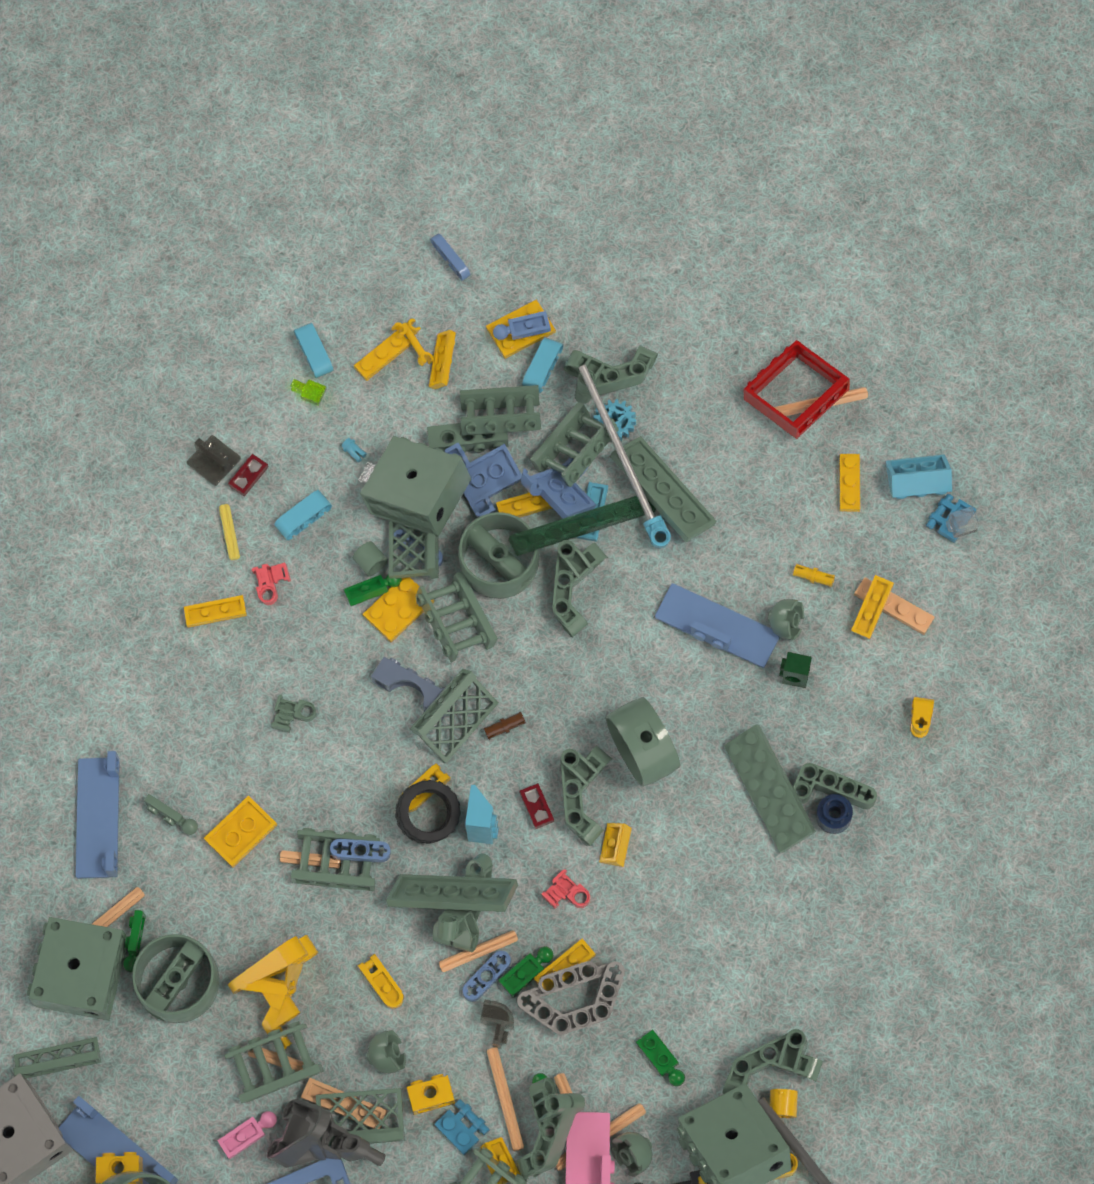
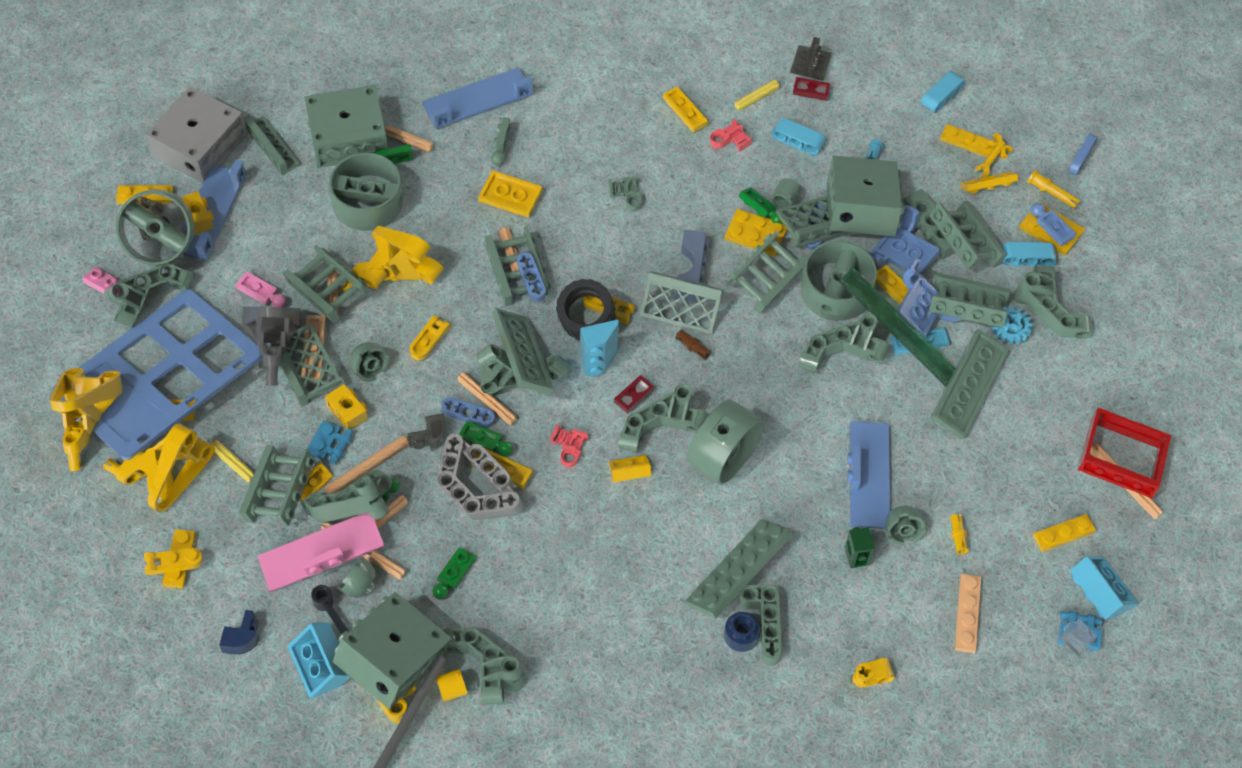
camera: 60 degrees right, 10 degrees down
clear neon green plate [290,379,327,406] -> none
flat silver piece [579,365,671,549] -> none
yellow plate [851,575,894,639] -> none
none -> yellow pin [1027,170,1081,209]

